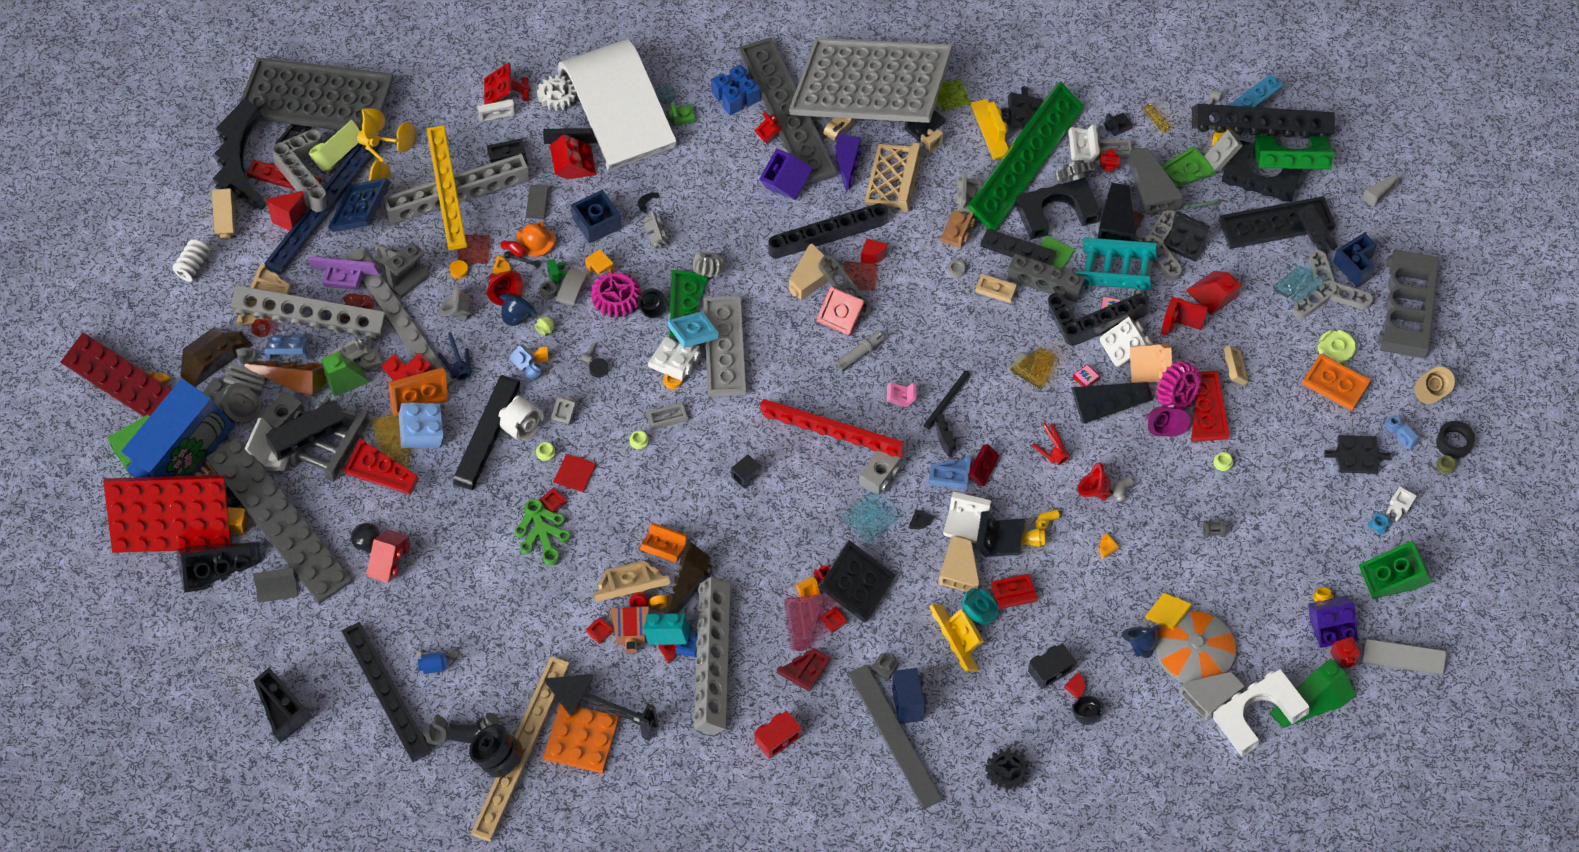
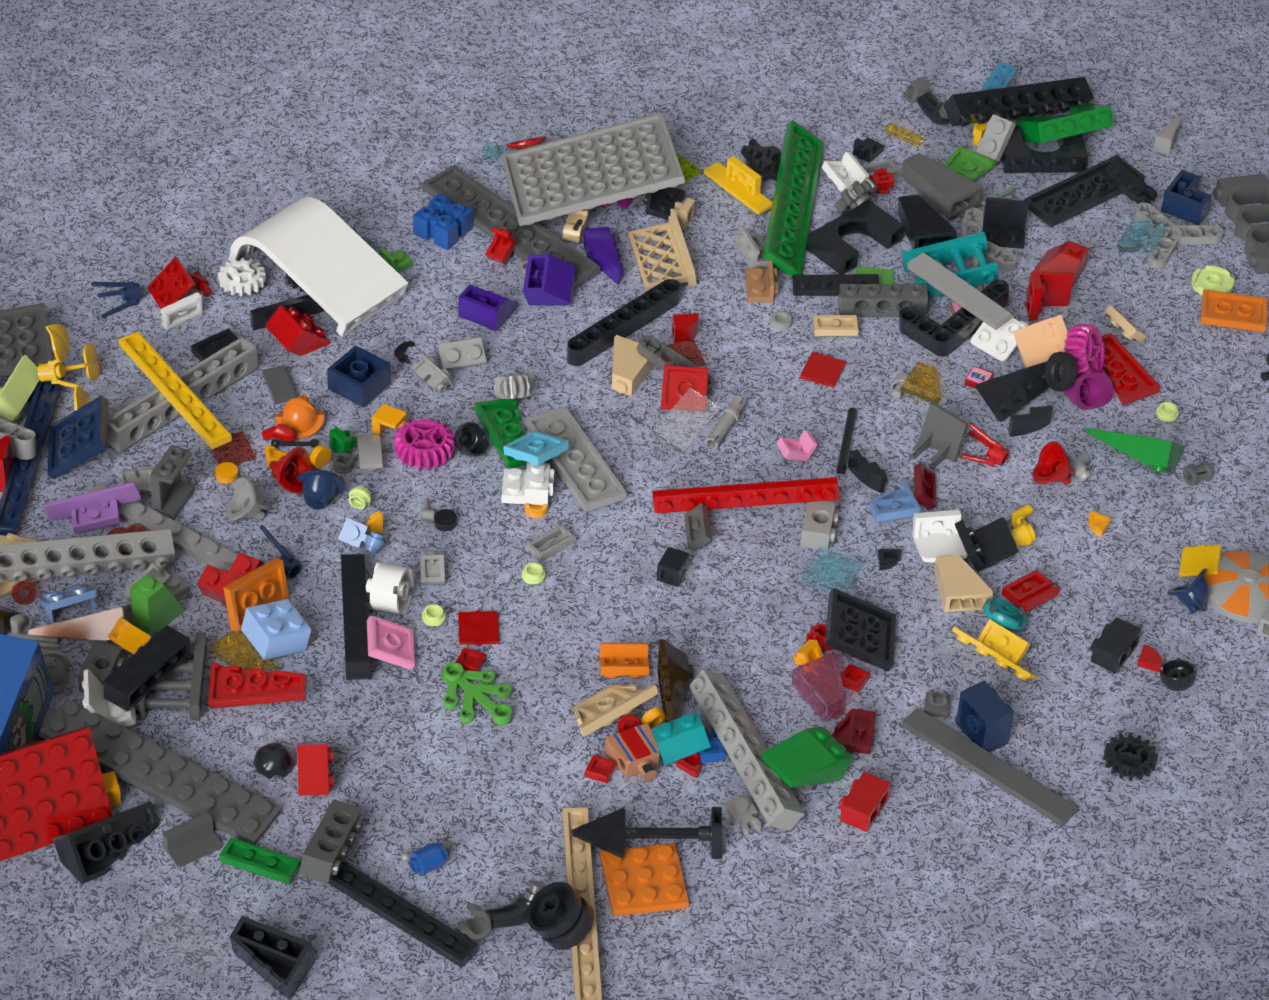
camera: 25 degrees left, 15 degrees down
none -> dark blue plant [91,281,142,318]
none -> light orange panel [108,617,151,654]
none -> green plate [219,837,301,885]
none -> dark grey brick [299,799,363,884]
none -> light orange tile [309,445,331,469]
none -> bright pink plate [367,615,415,669]
none -> light grey bracket [436,336,487,371]
none -> dark purple slope [458,284,518,331]
none -> clear light blue plate [482,142,503,160]
none -> red dish [506,136,547,150]
none -> clear piece [653,388,720,453]
none -> dark grey plate [684,503,711,551]
none -> light grey plate [724,794,761,836]
none -> green slope [760,727,853,788]
none -> red piece [800,352,846,388]
none -> piece [903,77,950,125]
none -> light grey tile [907,252,1012,330]
none -> dark grey plate [910,402,969,469]
none -> black slope [1008,405,1053,437]
none -> black tyre [1045,352,1077,392]
none -> green wedge [1085,428,1185,473]

